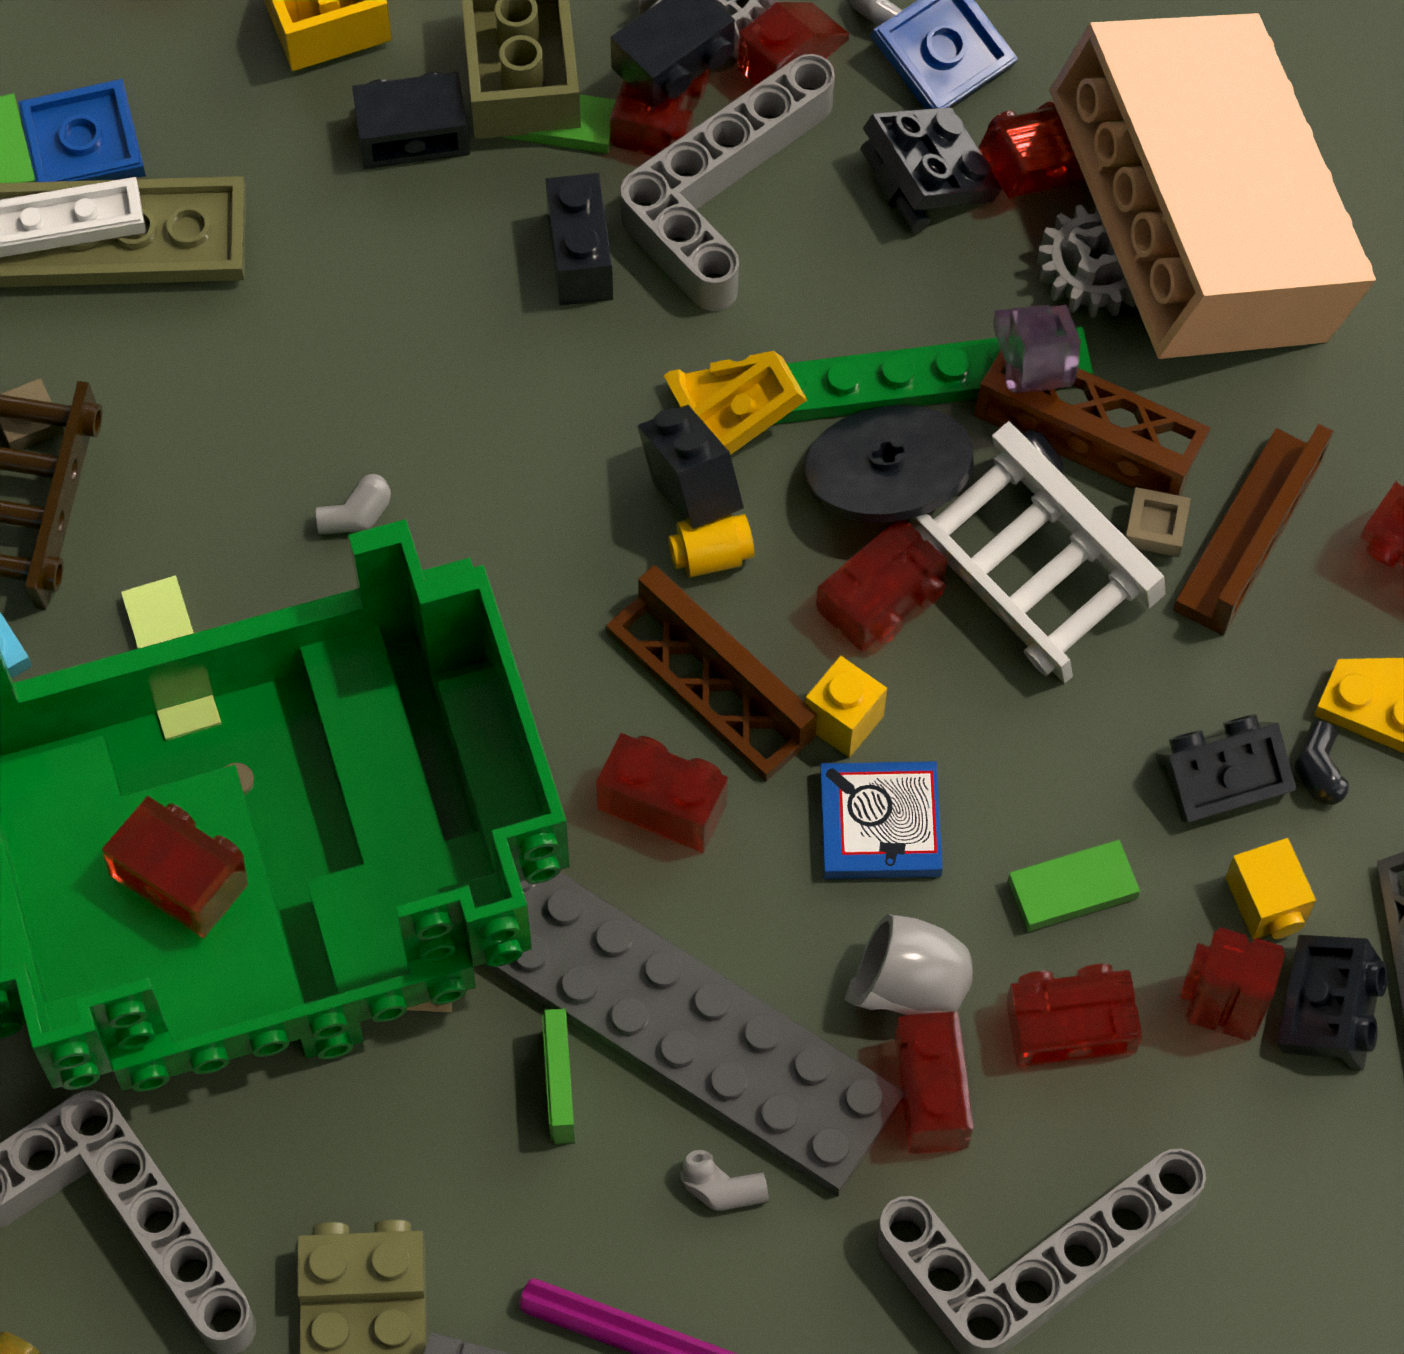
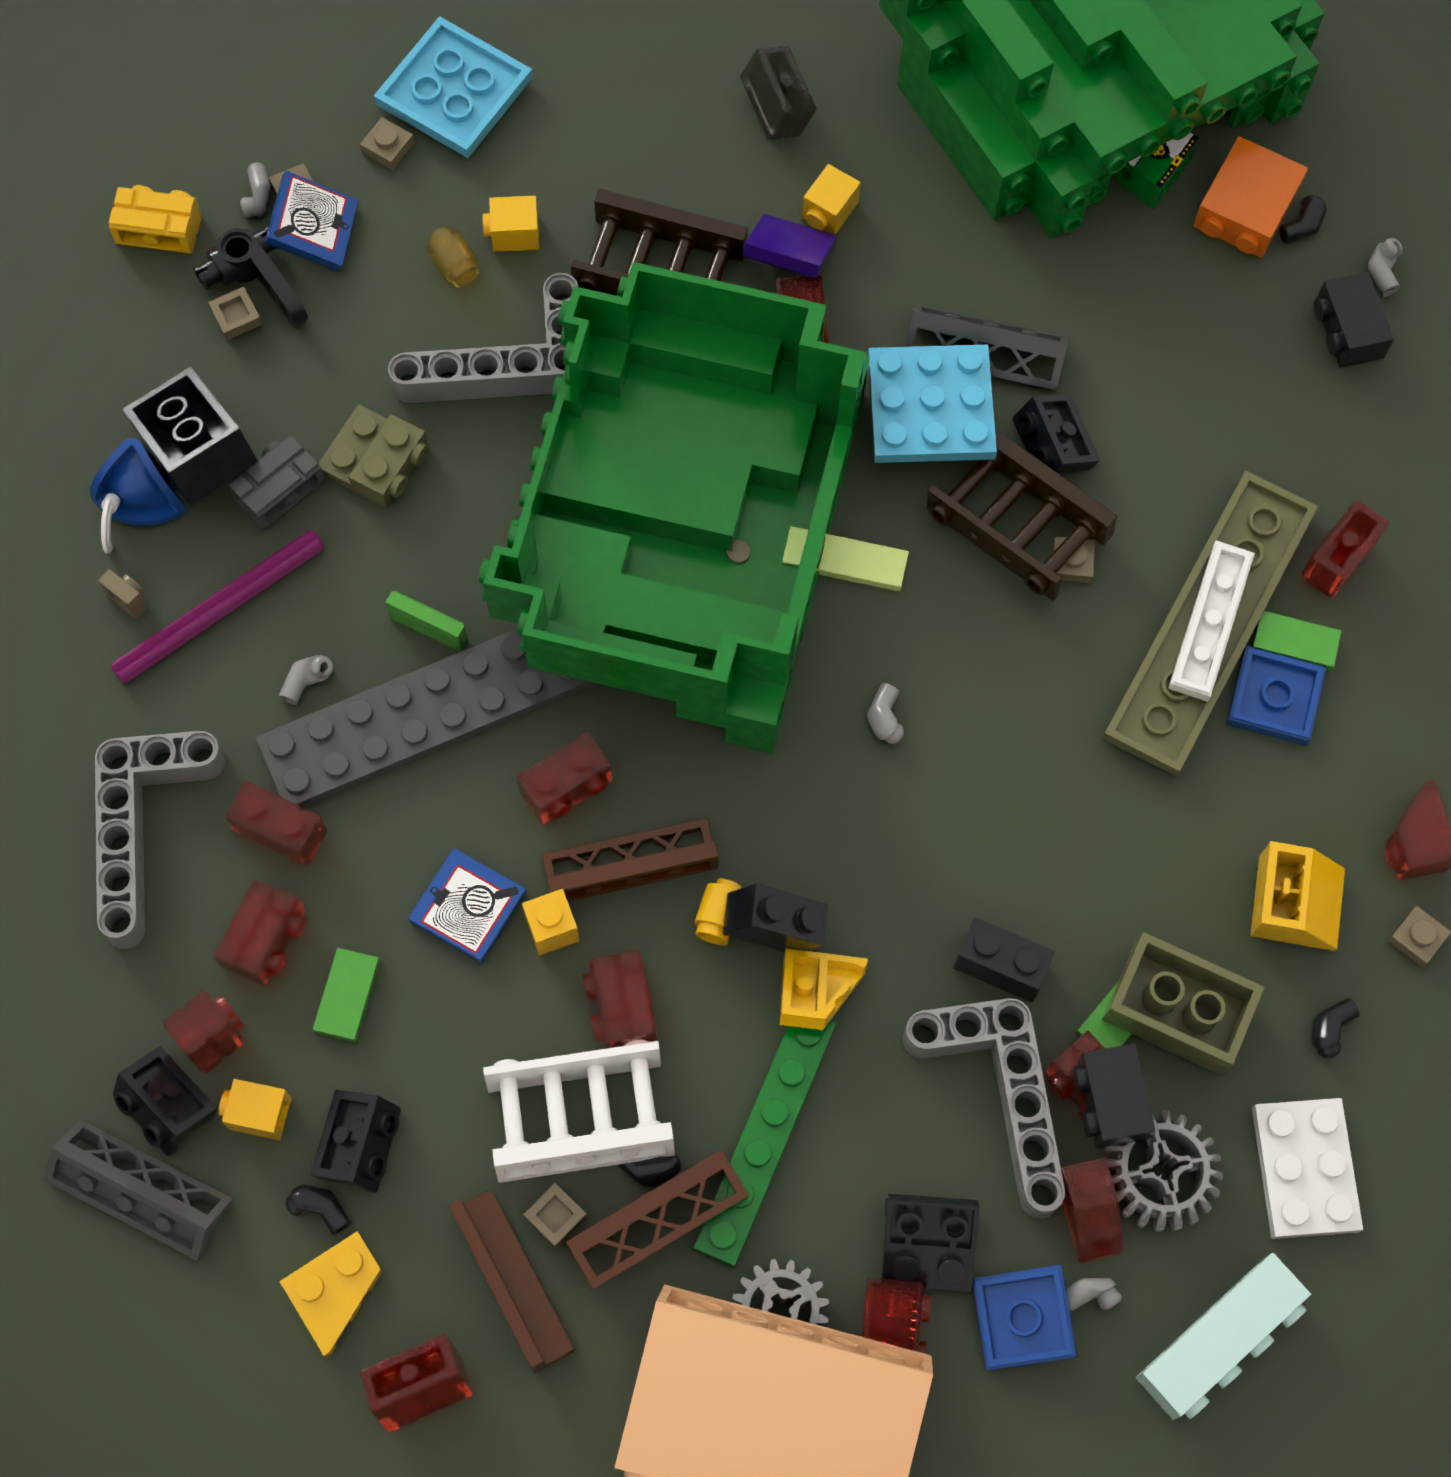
camera: 120 degrees right, 5 degrees up
clear red brick [102,796,249,939] -> none
black brick [352,72,470,169] -> none
black piece [805,405,974,523] -> none
light grey piece [844,914,973,1032] -> none
brick [993,305,1081,394] -> none

